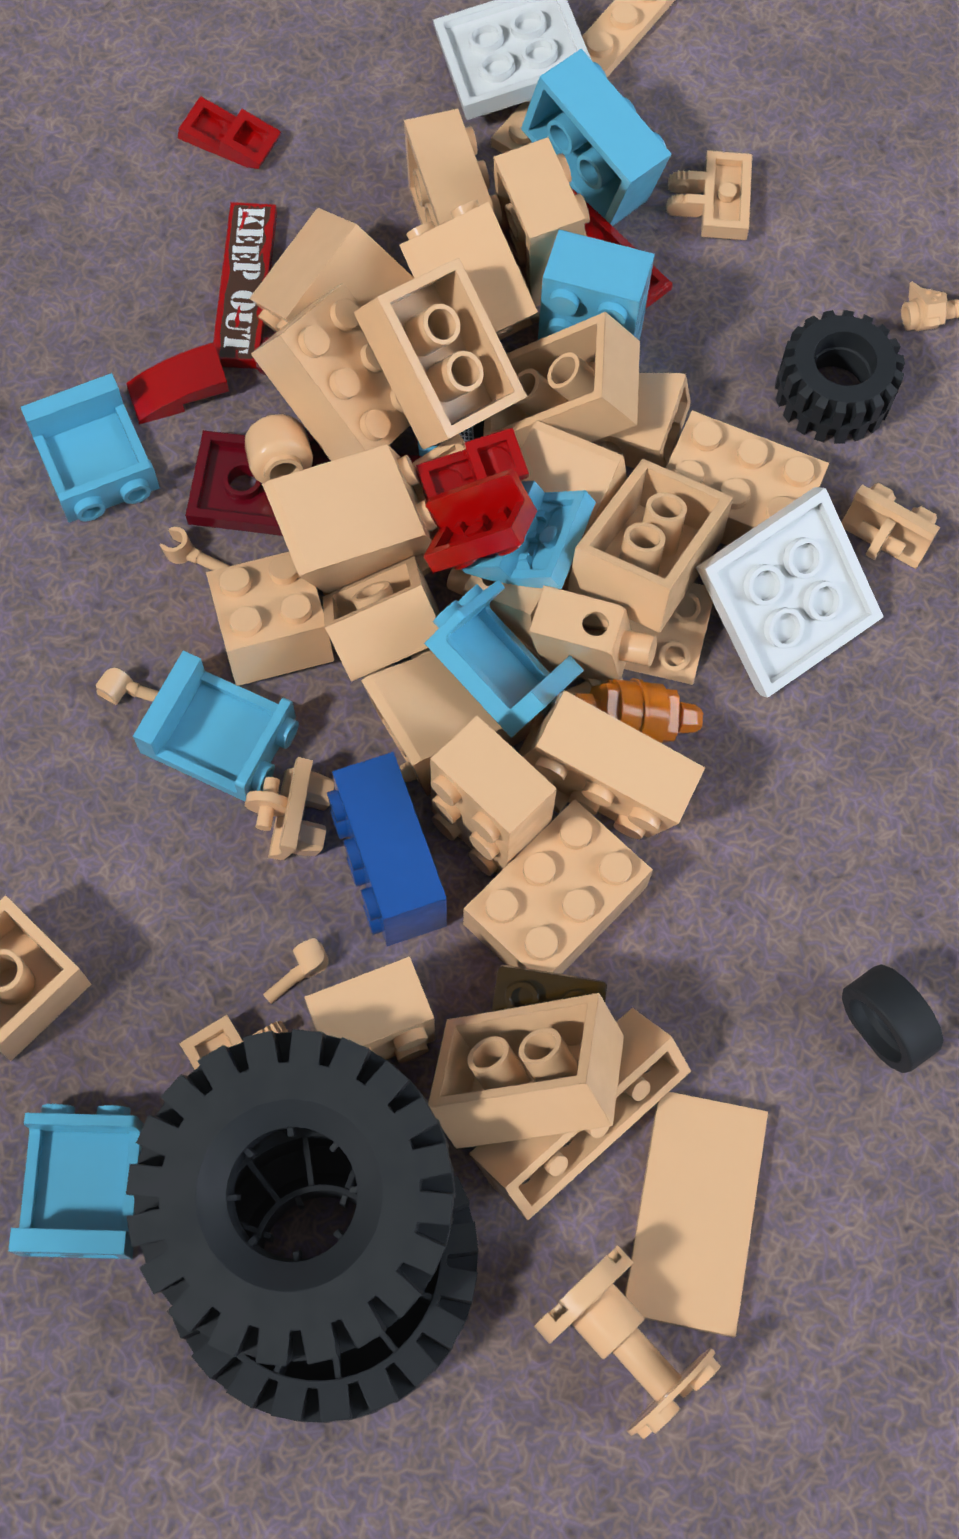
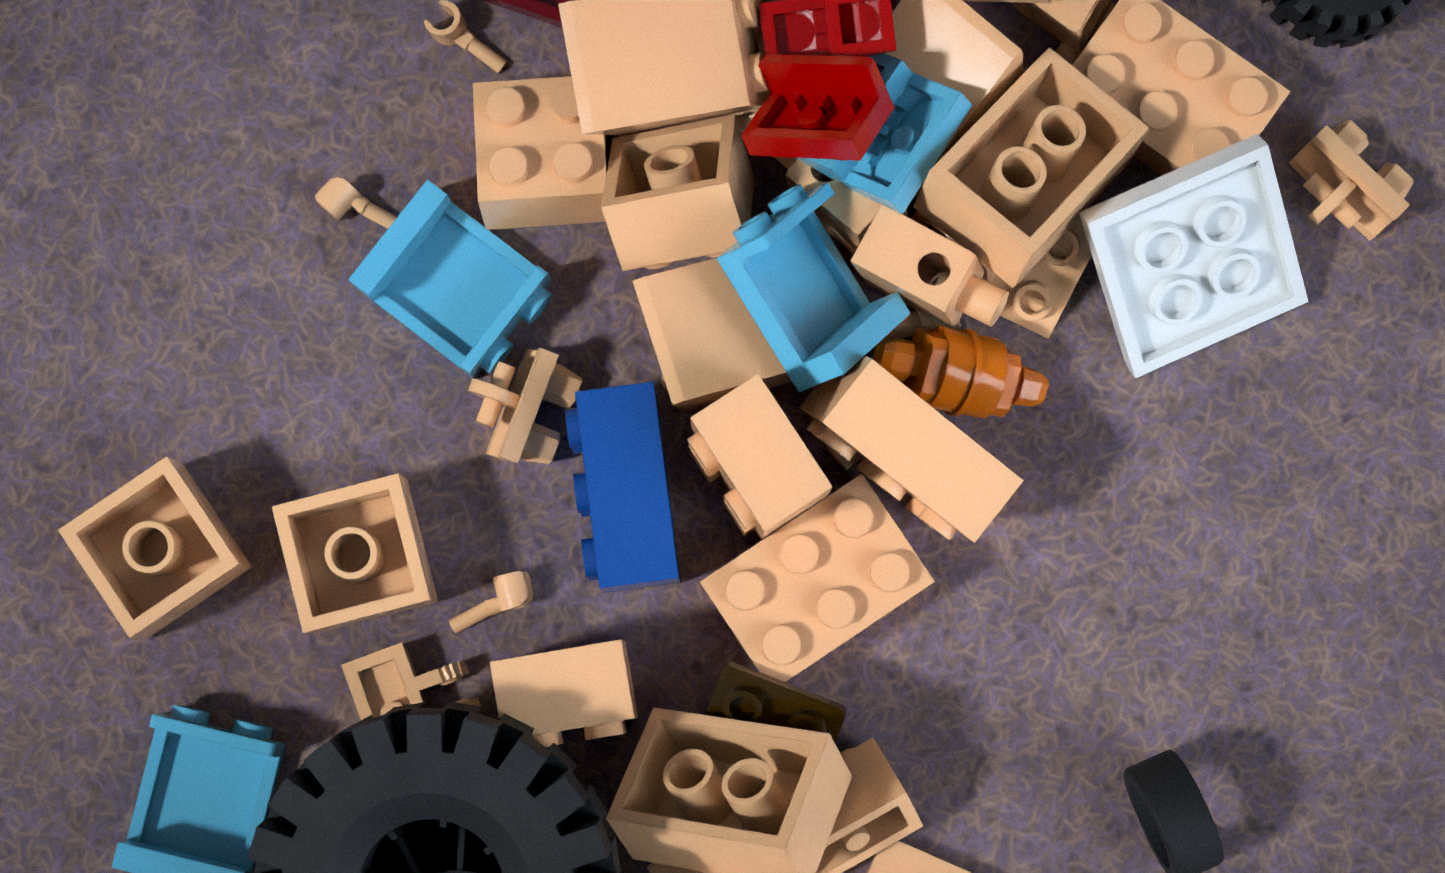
camera: 15 degrees right, 15 degrees up
none -> light nougat brick [271,473,438,635]

